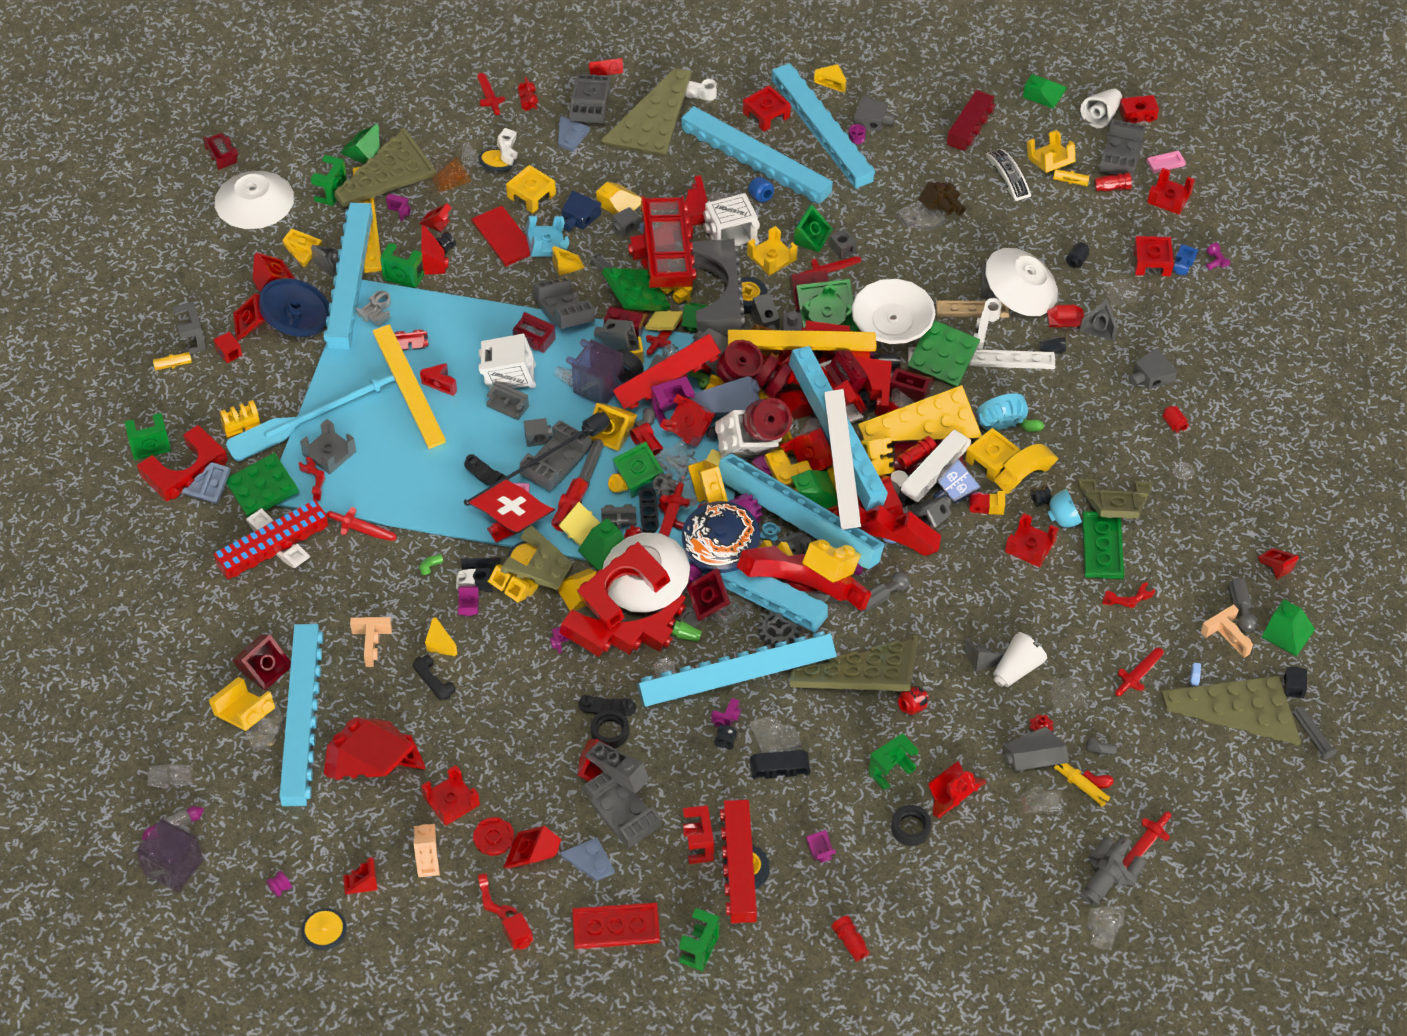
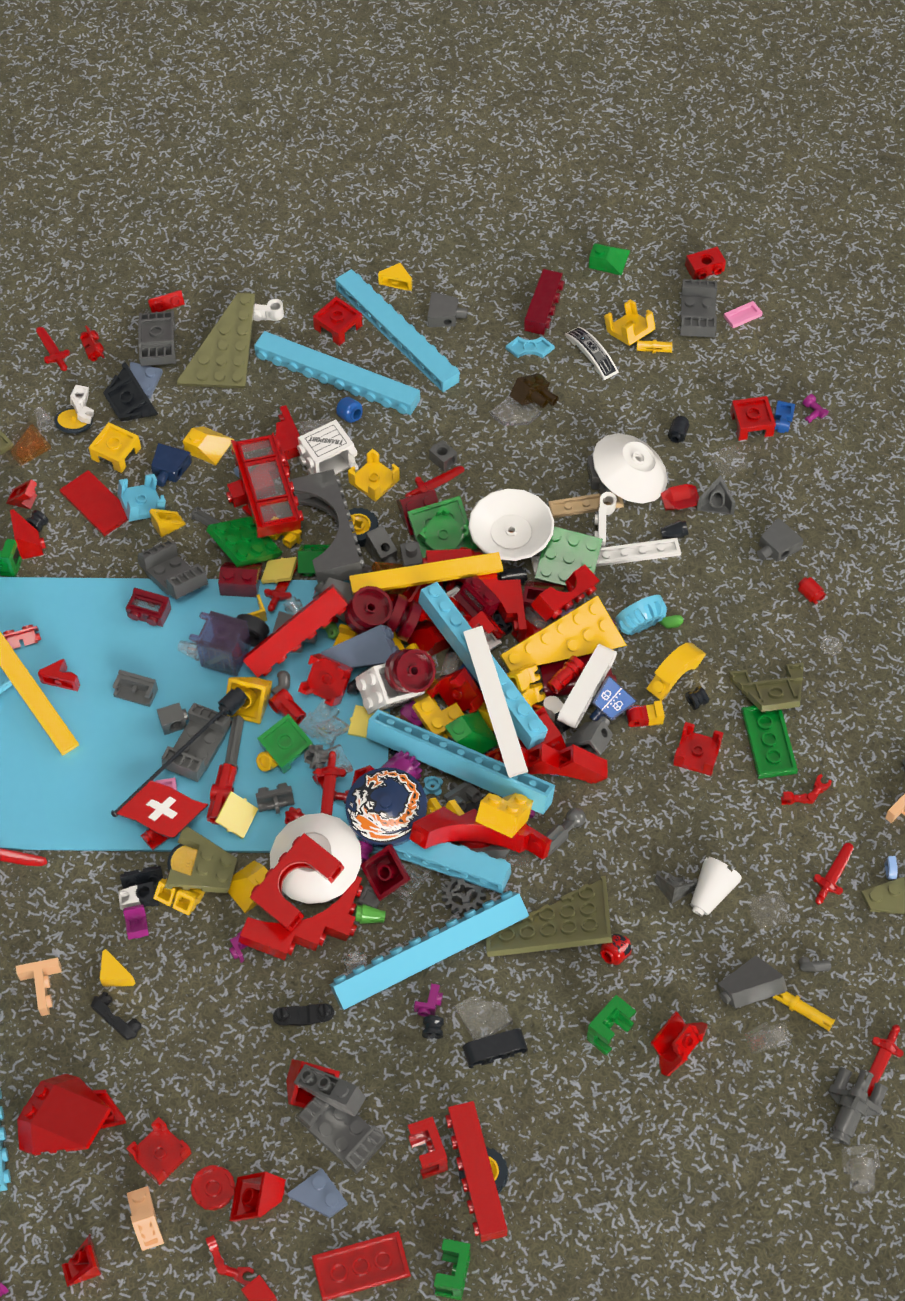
camera: 10 degrees left, 5 degrees up
bright green arm [419,554,443,575] -> none
black piece [464,454,509,485] -> none
white container [479,334,536,390] -> none
green slope [578,518,624,571] -> none
black tyre [590,710,629,749] -> none
dark grey torso [594,319,638,352] -> none
dark grey brick [612,207,640,237] -> none
black beam [639,487,659,533] -> none
magenta panel [651,376,695,426] -> none
yellow panel [687,460,728,503] -> none
green slope [794,204,833,253] -> none
magenta bracket [805,830,836,863] -> none
red axle [831,915,870,962] -> none
magenta wheel [848,124,866,145] -> none
black tyre [891,805,931,846] -> none
yellow panel [965,428,1020,482] -> none
red plant [1030,714,1054,731] -> none
medium azure cylinder [1047,488,1082,528] -> none
white cone [1080,89,1122,128] -> none
red arm [1083,770,1114,789] -> none
red axle [1094,172,1132,192] -> none
red panel [1147,167,1195,215] -> none
none -> black wing [103,362,158,422]
none -> medium azure tile [505,336,555,358]
none -> red arch [531,564,600,622]

